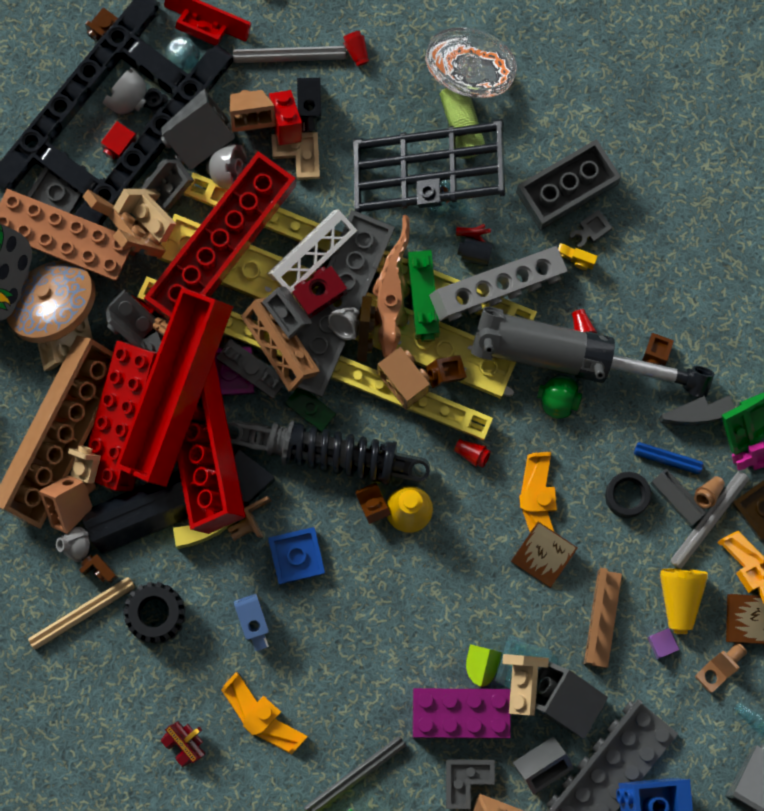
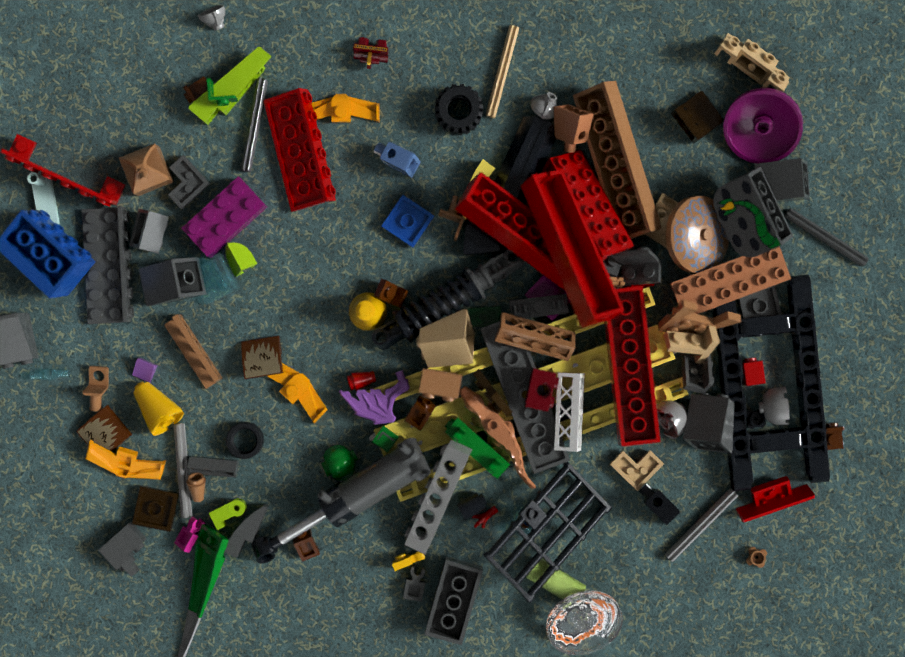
camera: 140 degrees right, 10 degrees up
tan bracket [68,446,101,483] -> none
reddish brown bracket [79,554,118,583] -> none
clear light blue head [166,36,200,70] -> none
medium nougat torso [230,90,276,132] -> none
dark grey slope [262,287,312,339] -> none
red brick [269,90,302,146] -> none
light grey piece [328,307,361,340] -> none
red cone [343,31,369,67] -> none
tan bracket [502,654,549,716] -> none
red cone [572,309,597,334] -> none
blue axle [634,442,703,474] -> none
none -> lime leg [209,498,247,530]
none -> red bracket [263,88,336,212]
none -> medium lavender animal [339,370,410,424]
none -> green tile [372,426,399,453]
none -> tan slope [416,309,475,368]

